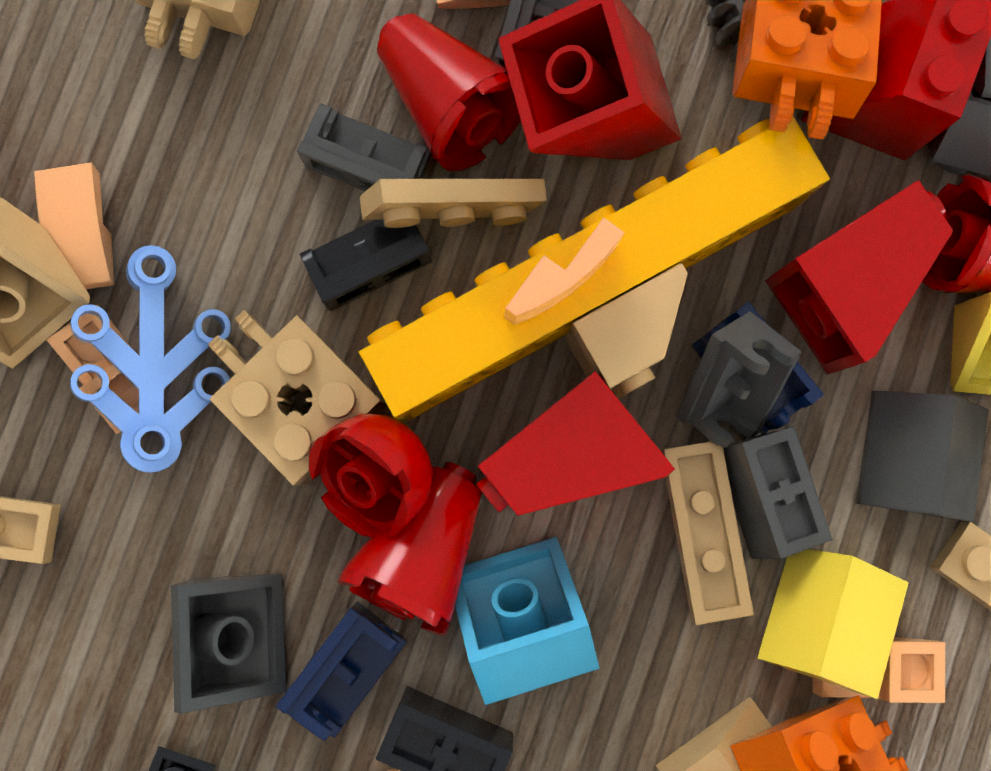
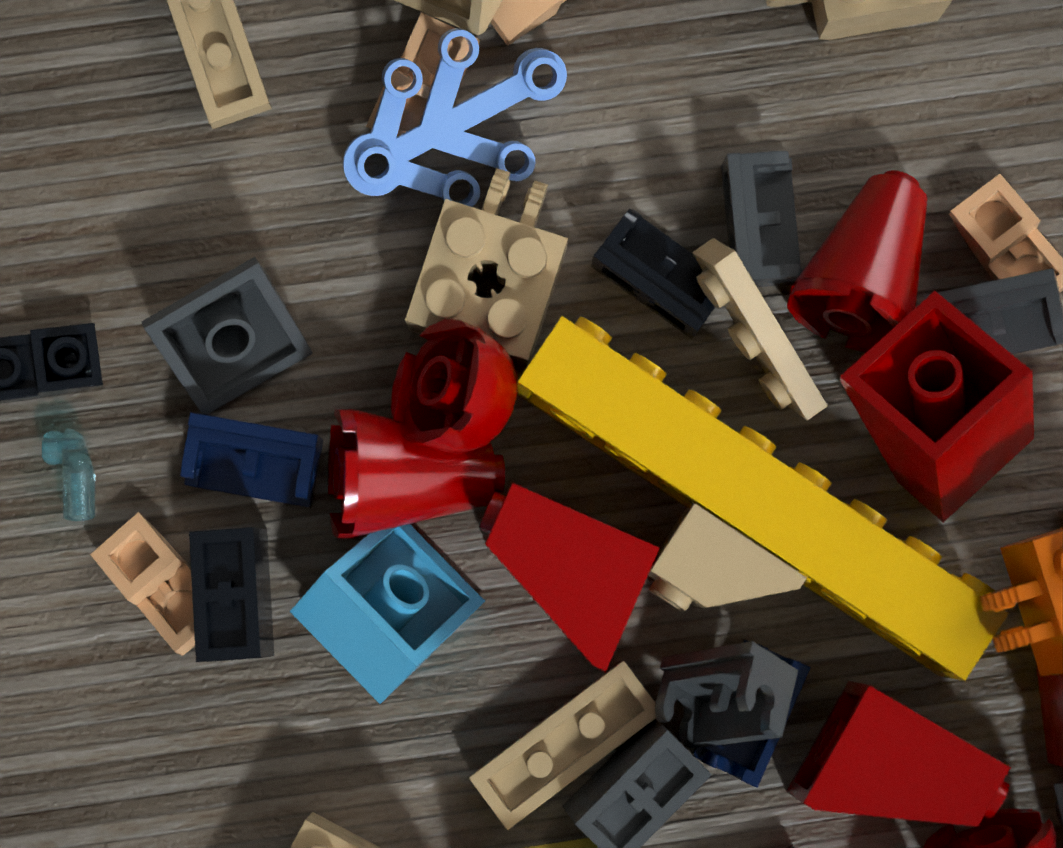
camera: 65 degrees right, 0 degrees up
light nougat slope [504,217,625,325] -> none

